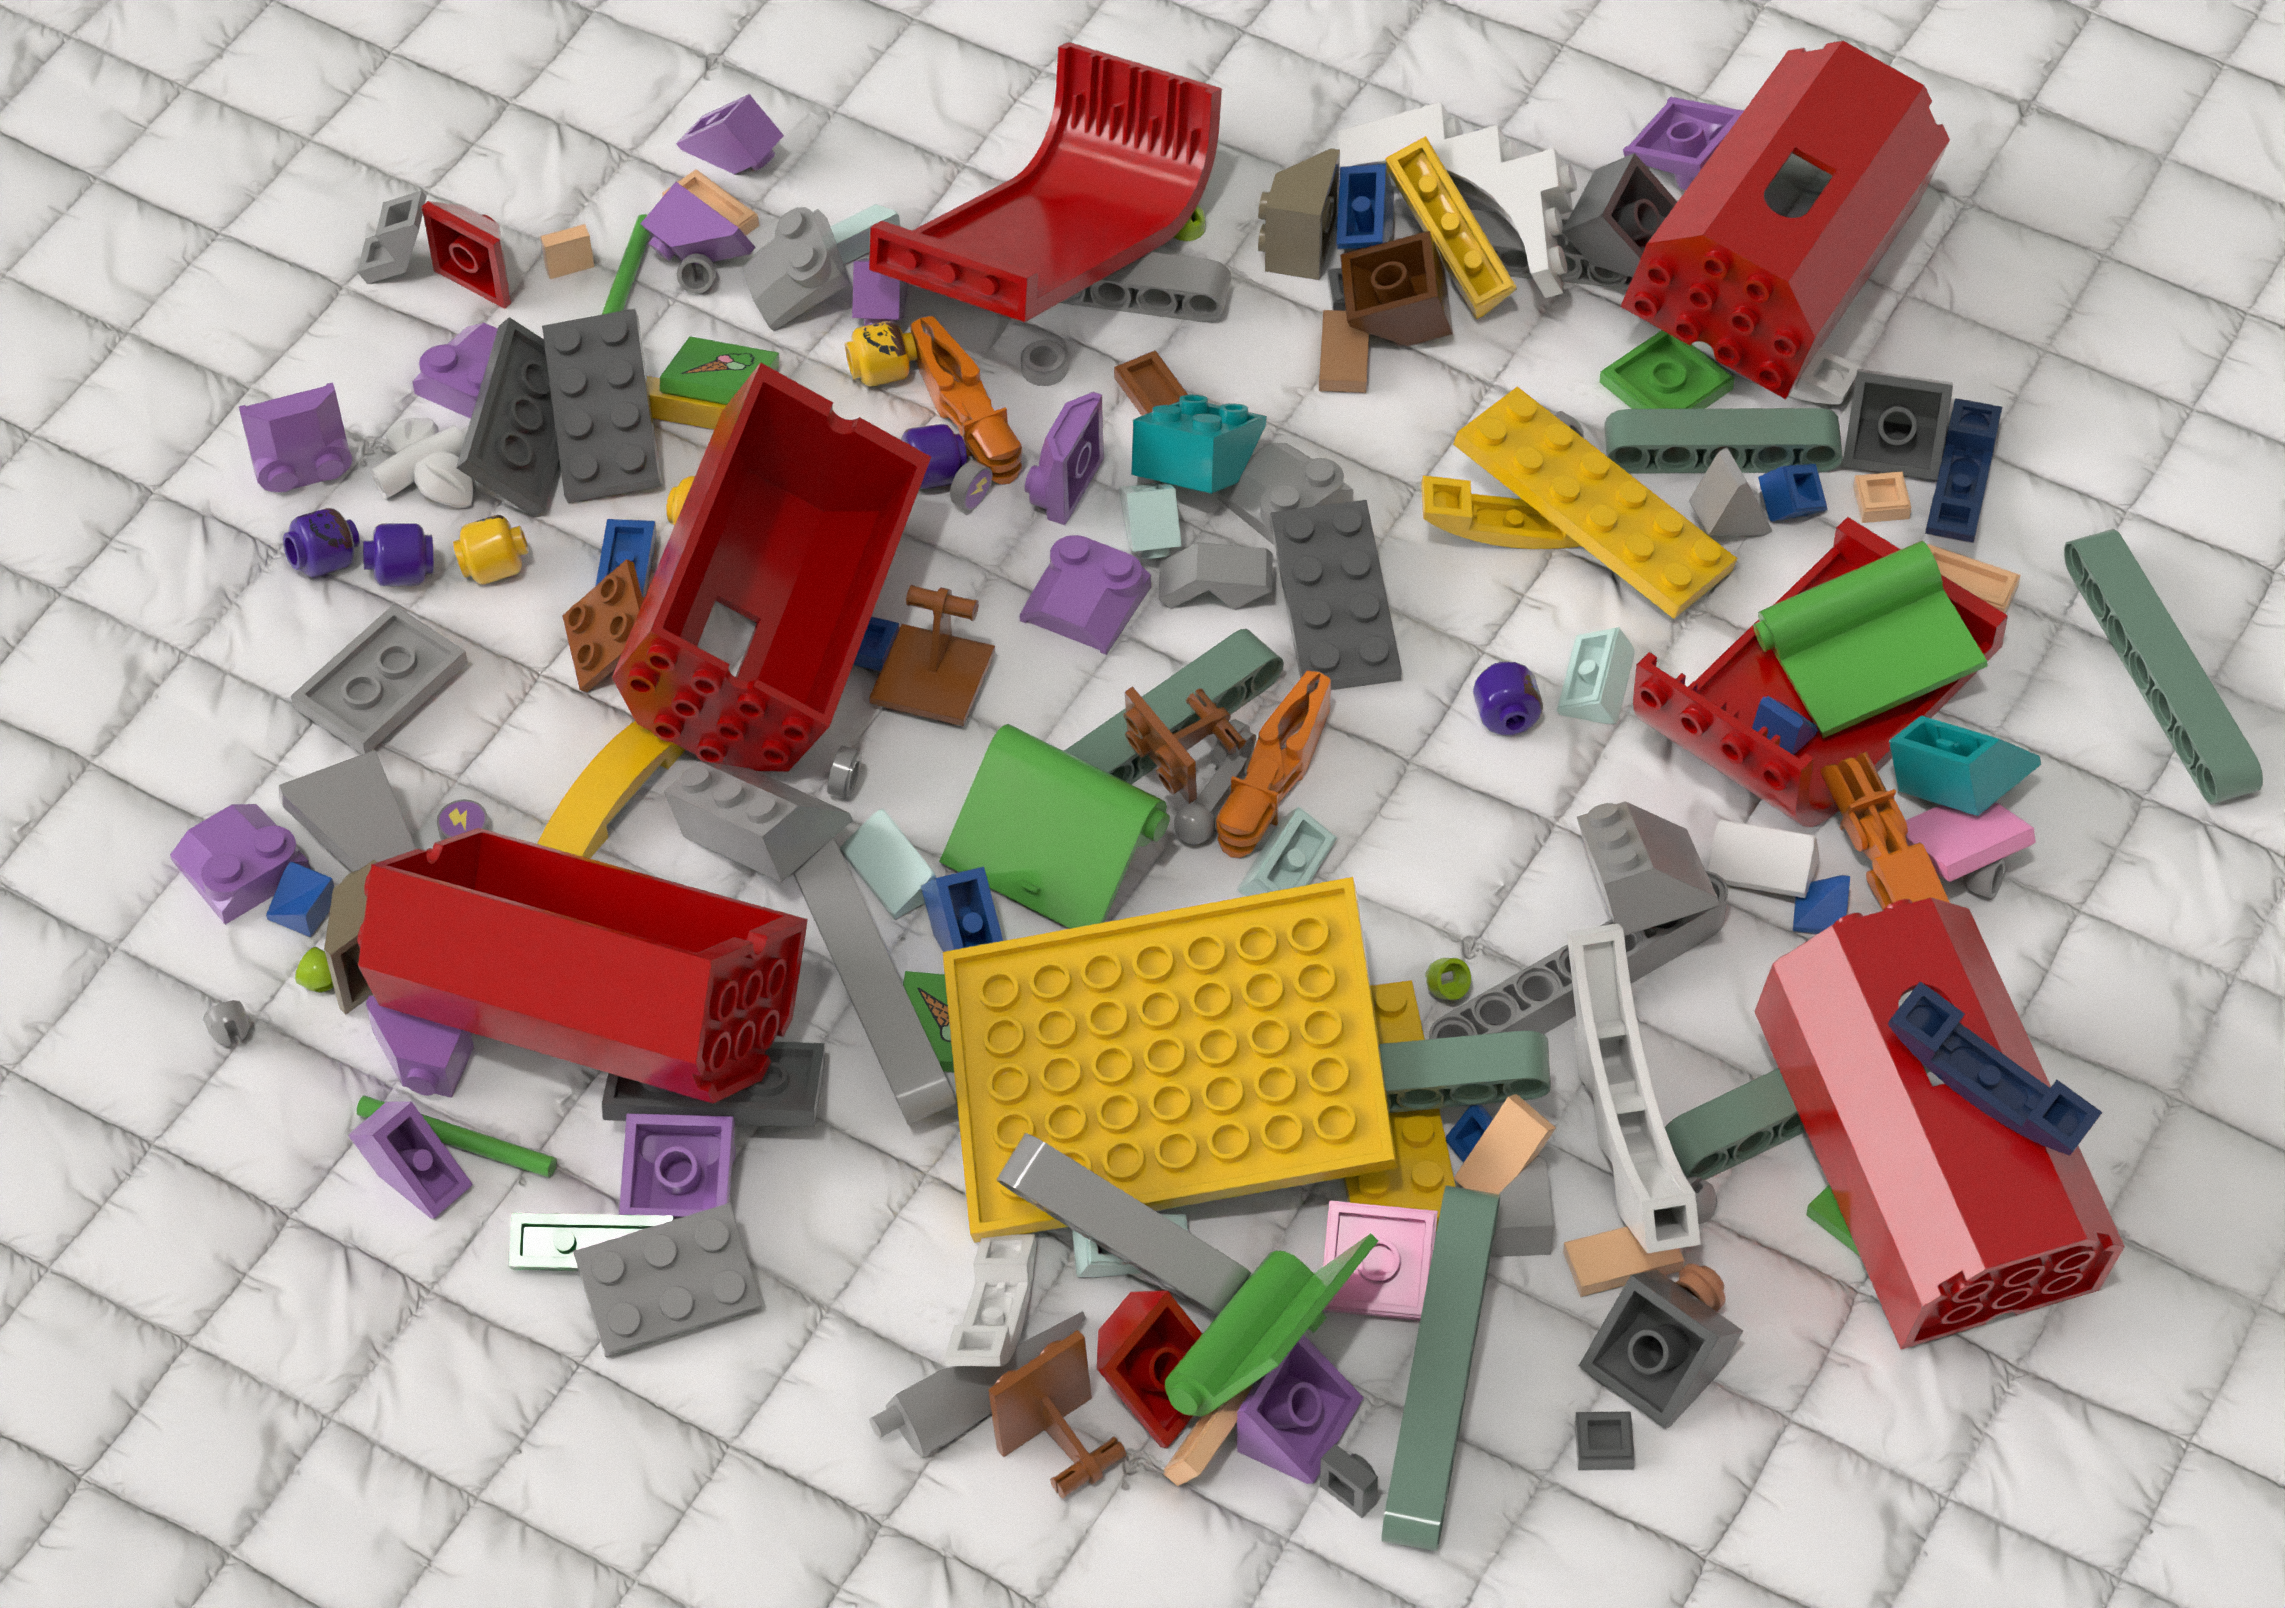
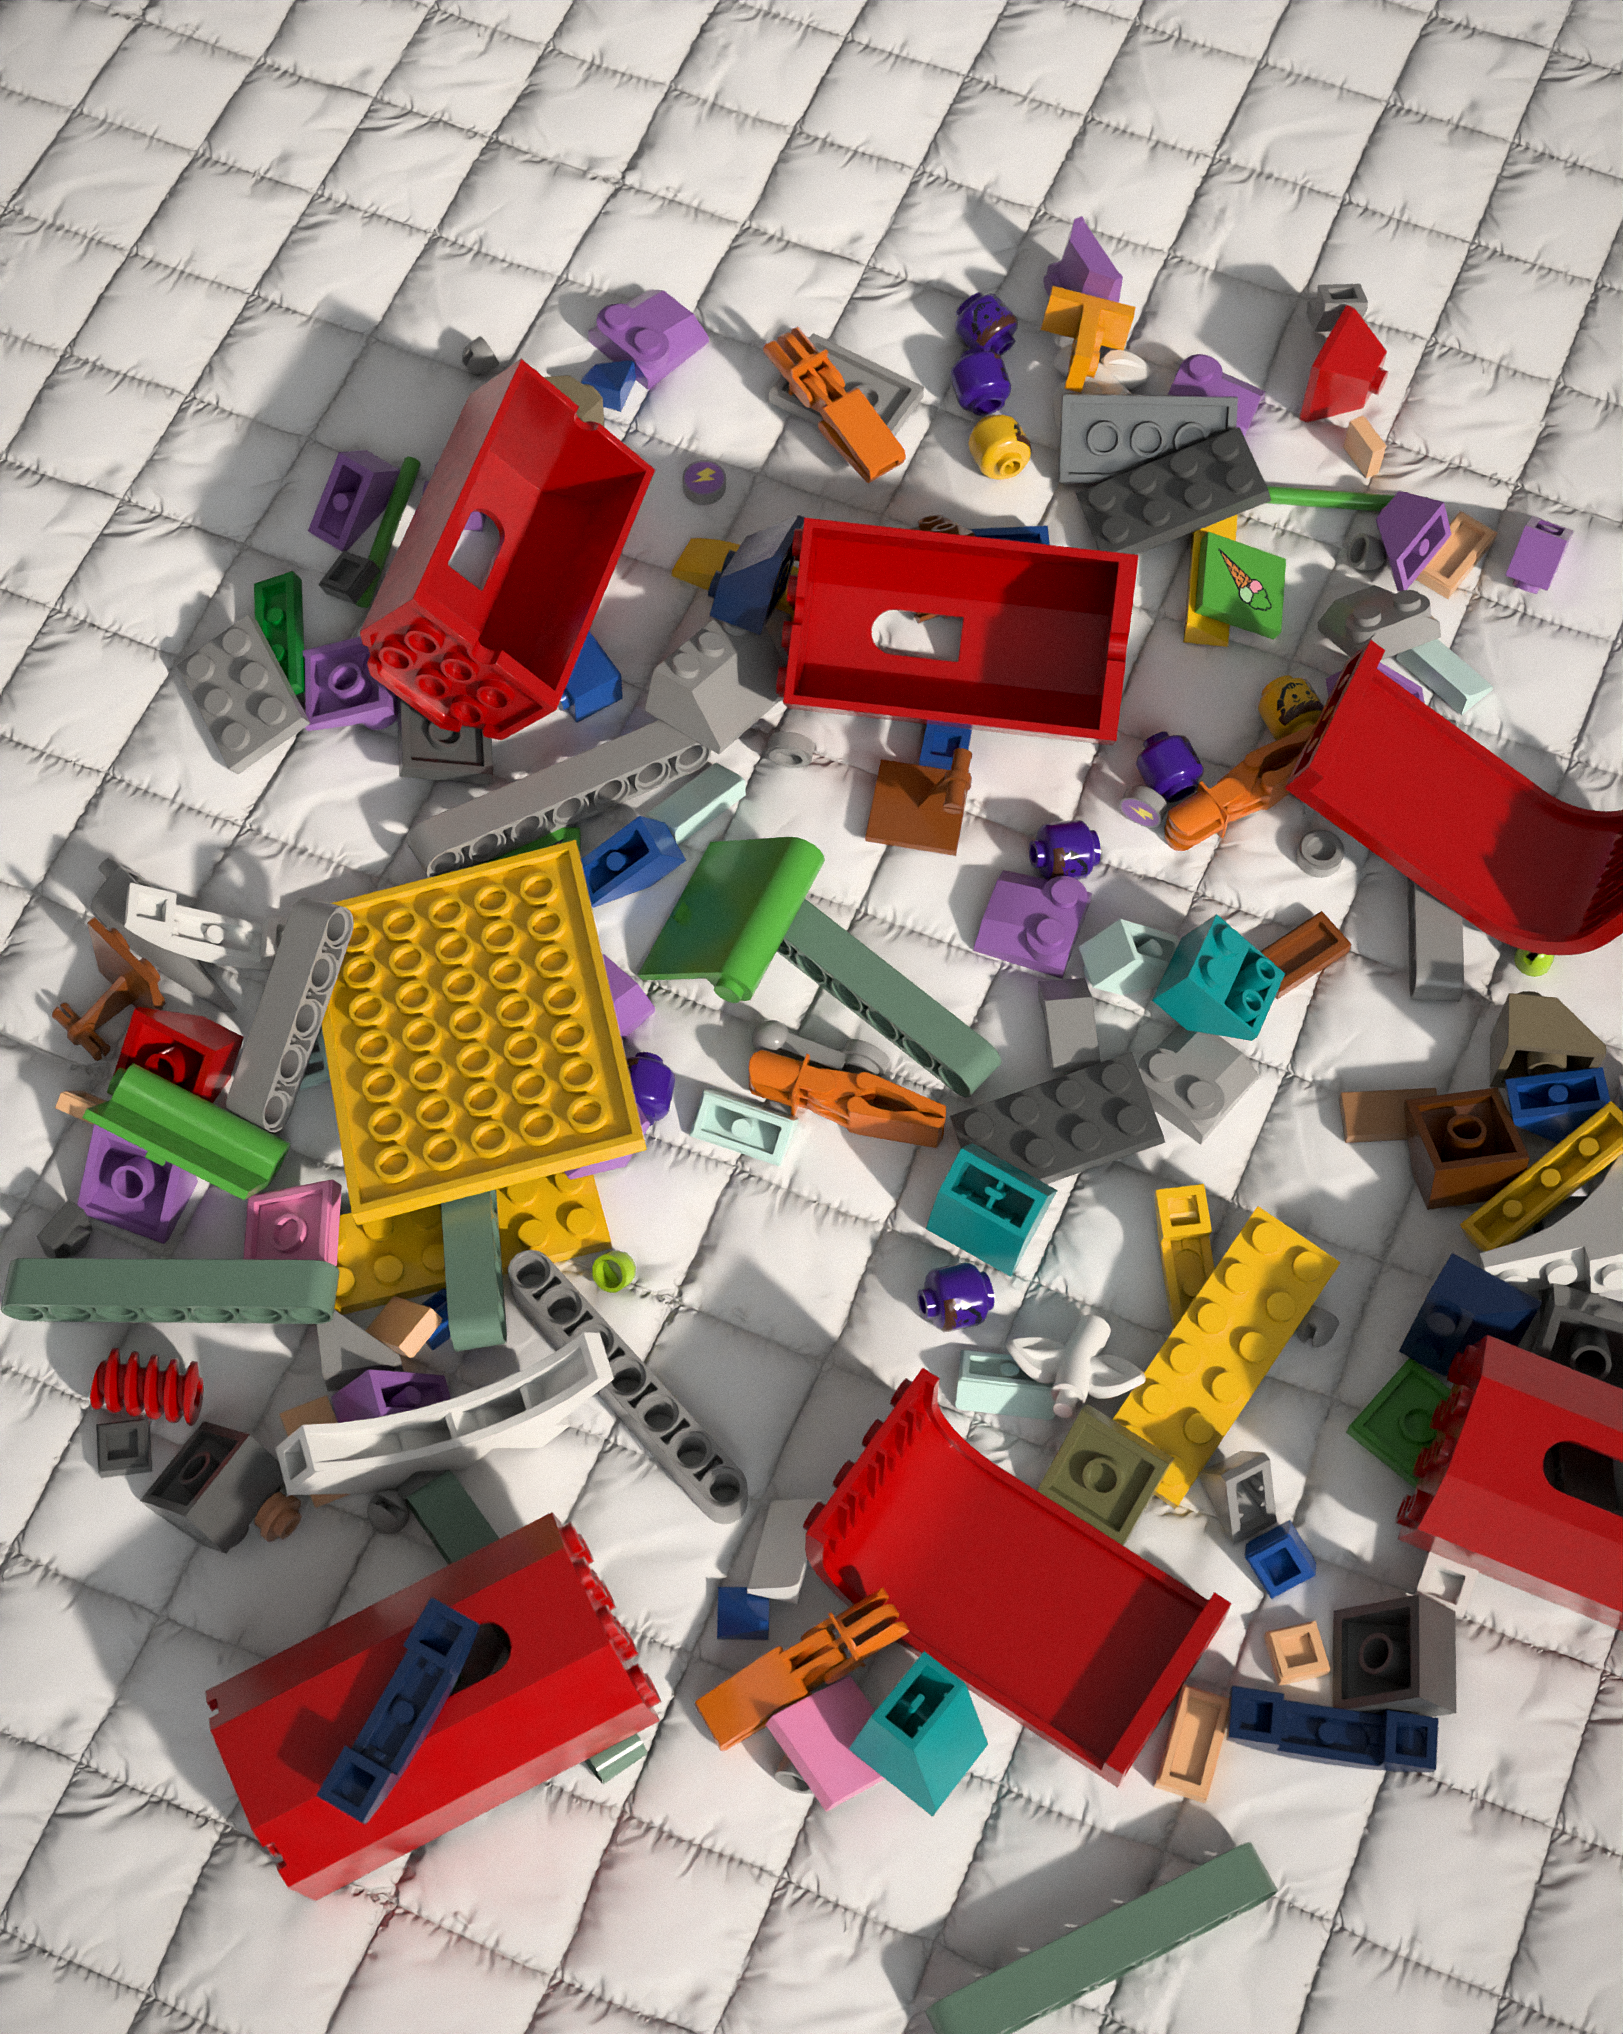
camera: 80 degrees right, 10 degrees up
light grey slope [279,750,416,872] -> none
medium lavender slope [1024,392,1104,525] -> none
dark orange plate [1123,686,1246,804] -> none
light grey slope [1577,801,1720,936] -> none
sand green beam [1604,408,1843,474] -> none
blue slope [1752,696,1819,755] -> none
bright green door [1753,540,1988,738] -> none
none -> red piece [90,1347,204,1426]
none -> dark grey tile [318,551,381,604]
none -> medium lavender slope [331,1369,451,1423]
none -> dark blue slope [708,515,806,635]
none -> orange arm [763,326,906,483]
none -> teal slope [926,1143,1058,1277]
none -> white plant [1006,1315,1146,1418]
none -> dark purple head [1029,820,1101,880]
none -> olive plate [1037,1404,1174,1545]
none -> light orange bracket [1041,286,1135,393]
none -> dark blue slope [1399,1253,1542,1376]

